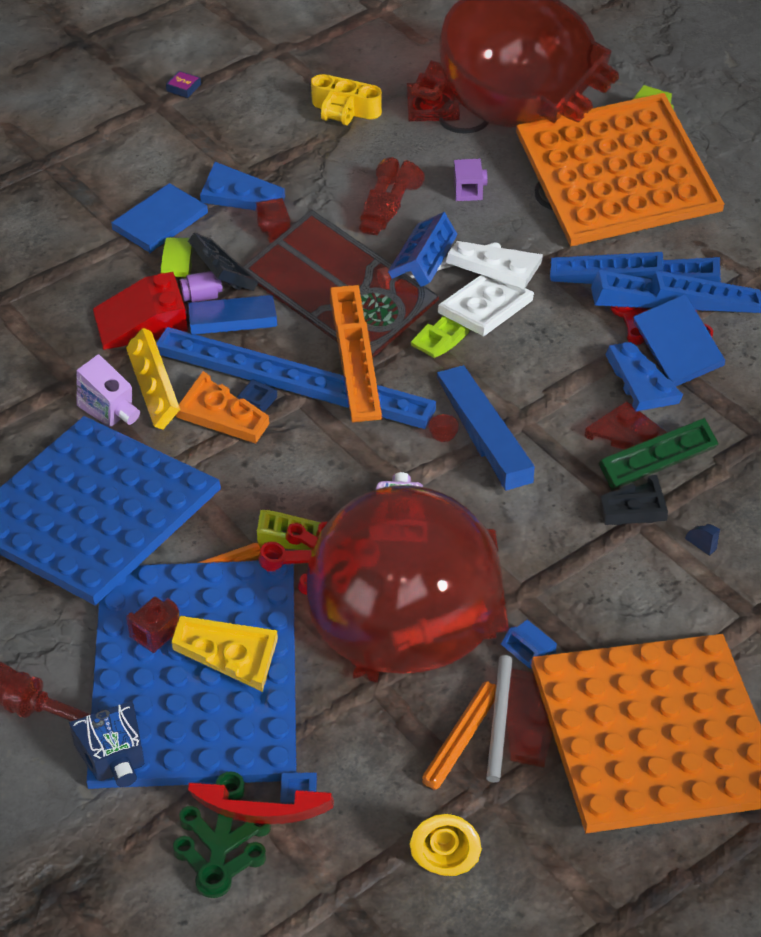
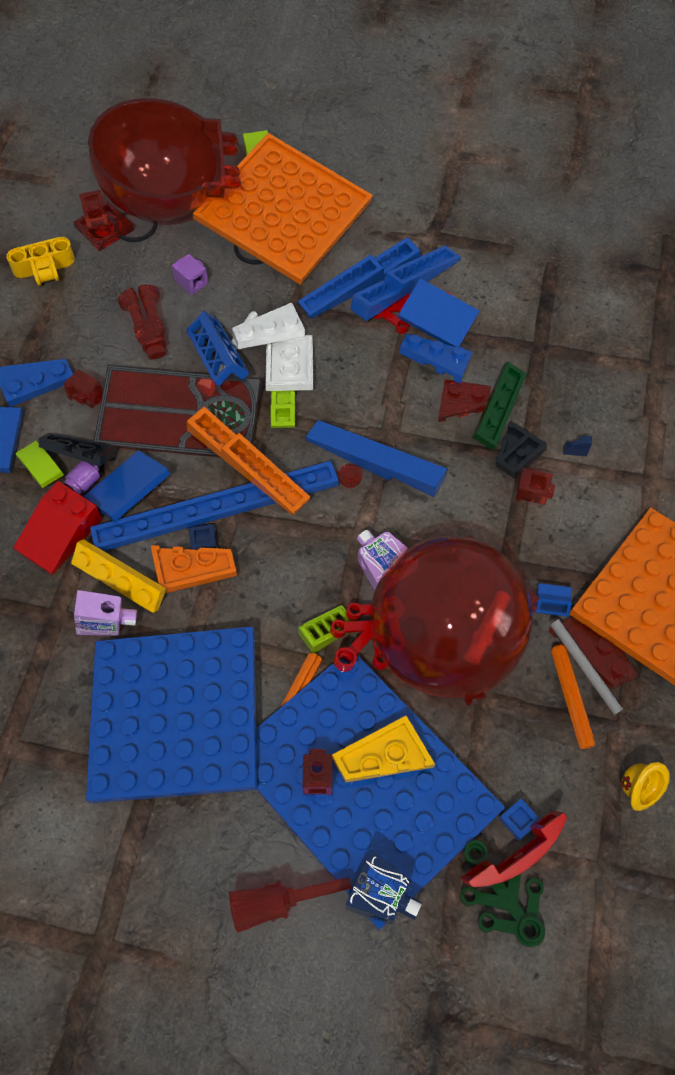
camera: 40 degrees left, 15 degrees up
none -> clear red brick [515,468,555,505]

